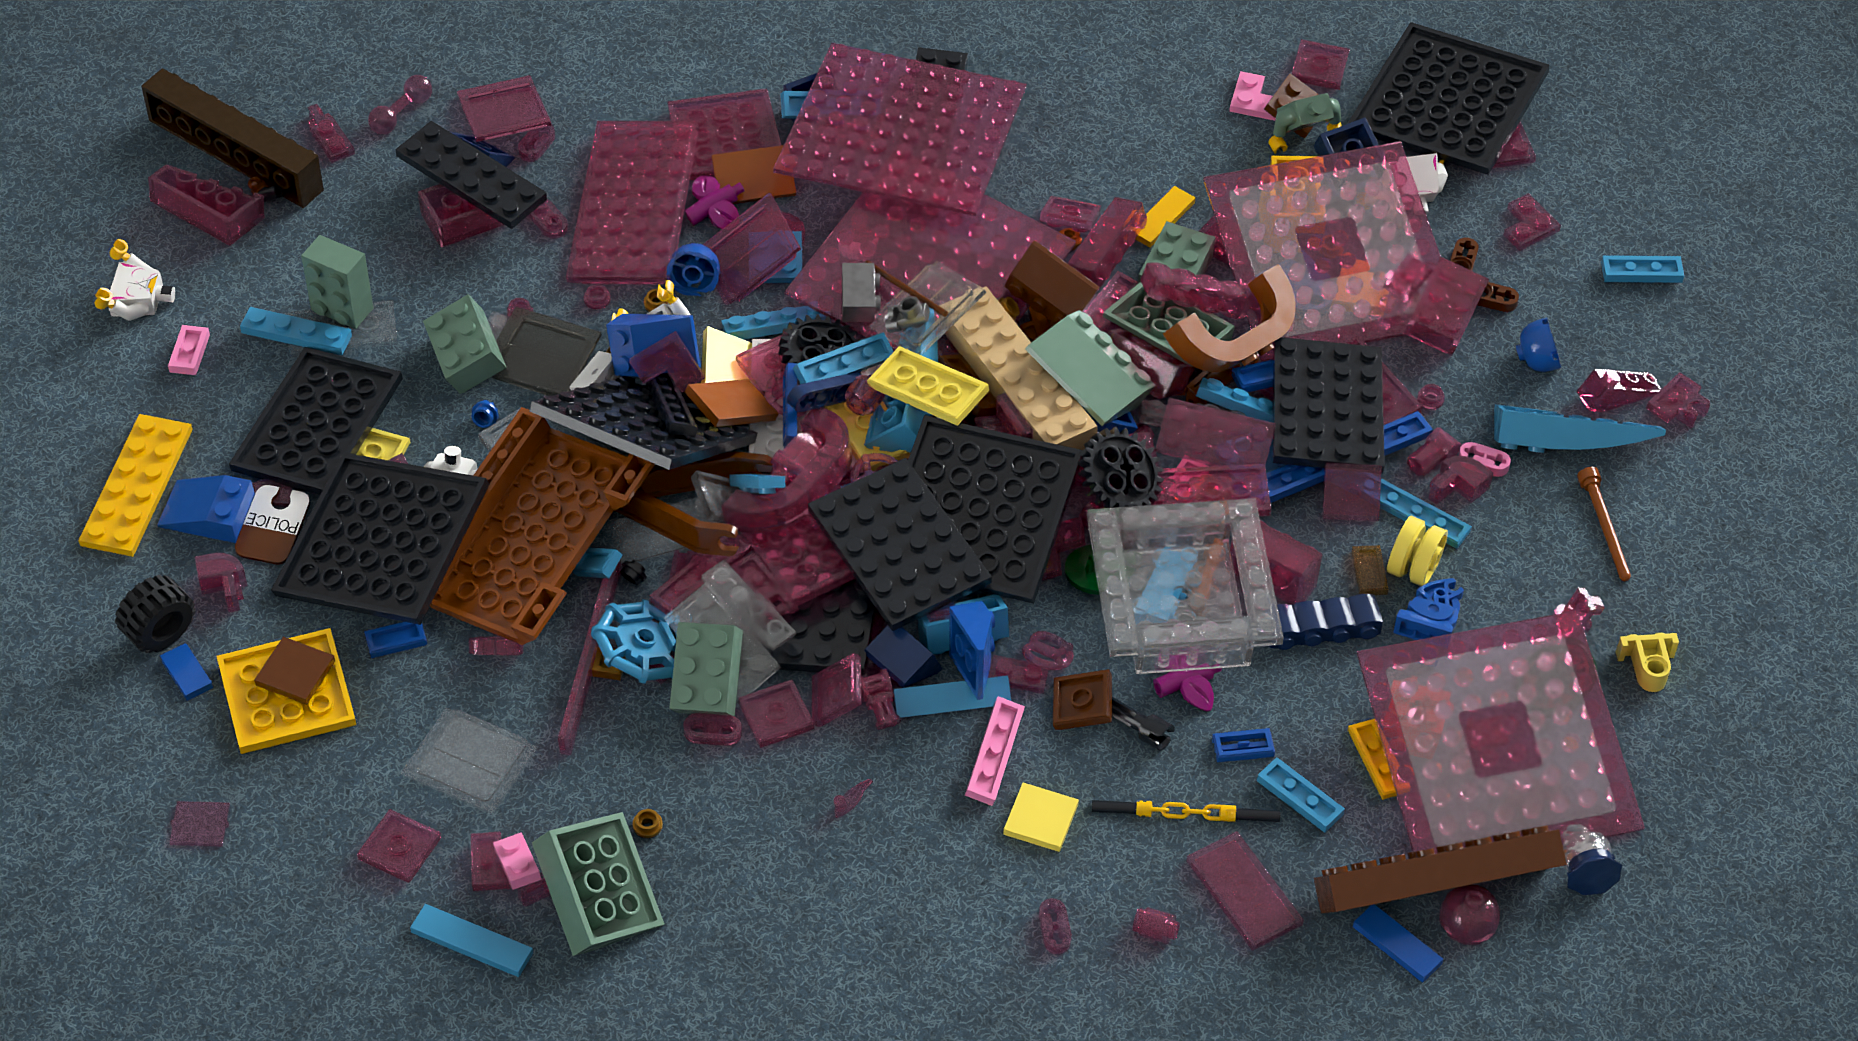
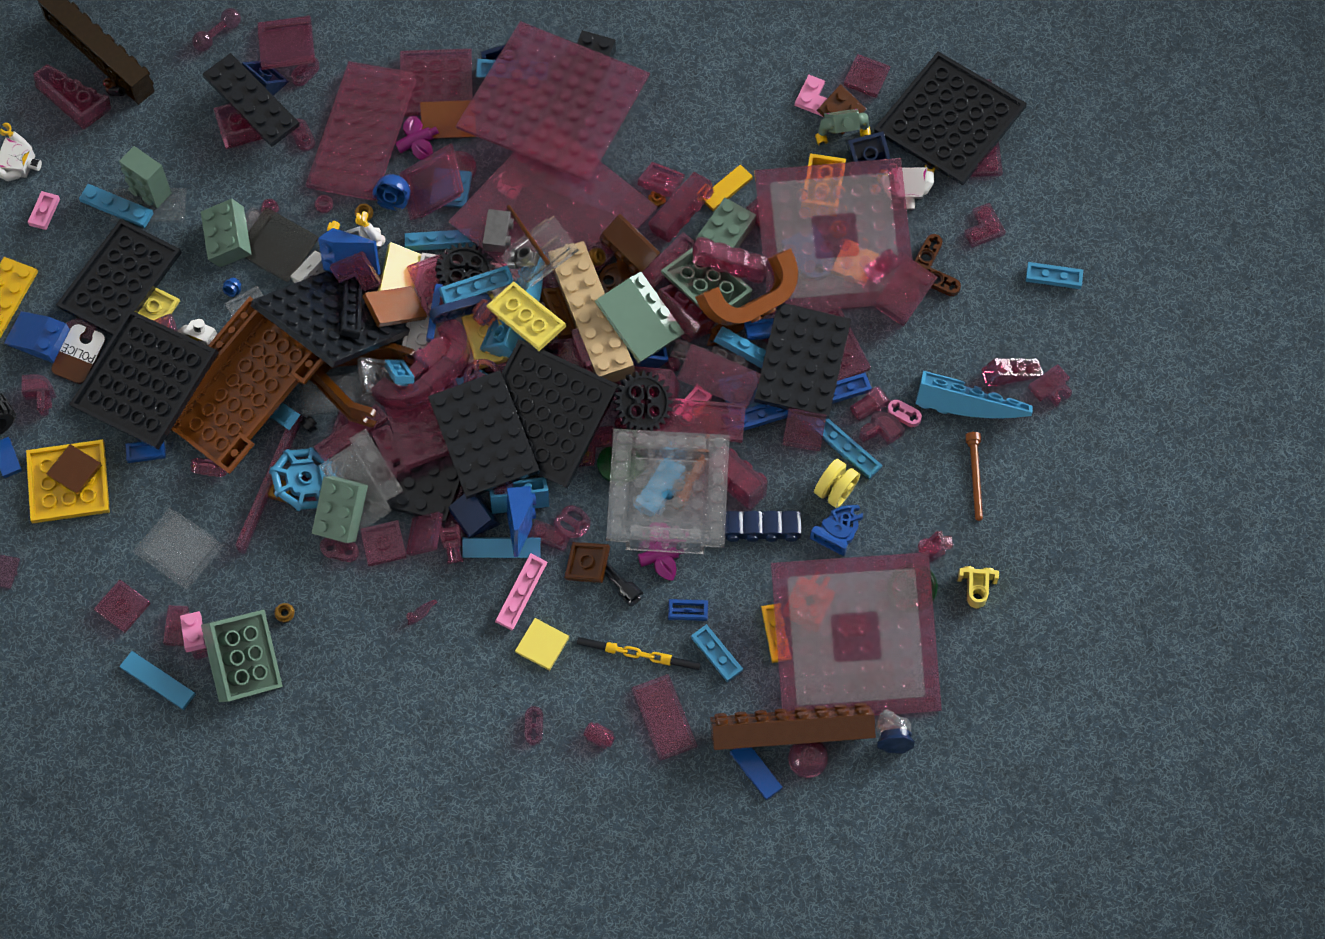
camera: 10 degrees right, 15 degrees up
clear pink hinge [307,104,355,163] -> none
clear orange tile [1352,545,1388,595] -> none
clear pink plate [1417,384,1445,409] -> none
blue cylinder [1516,317,1562,372] -> none

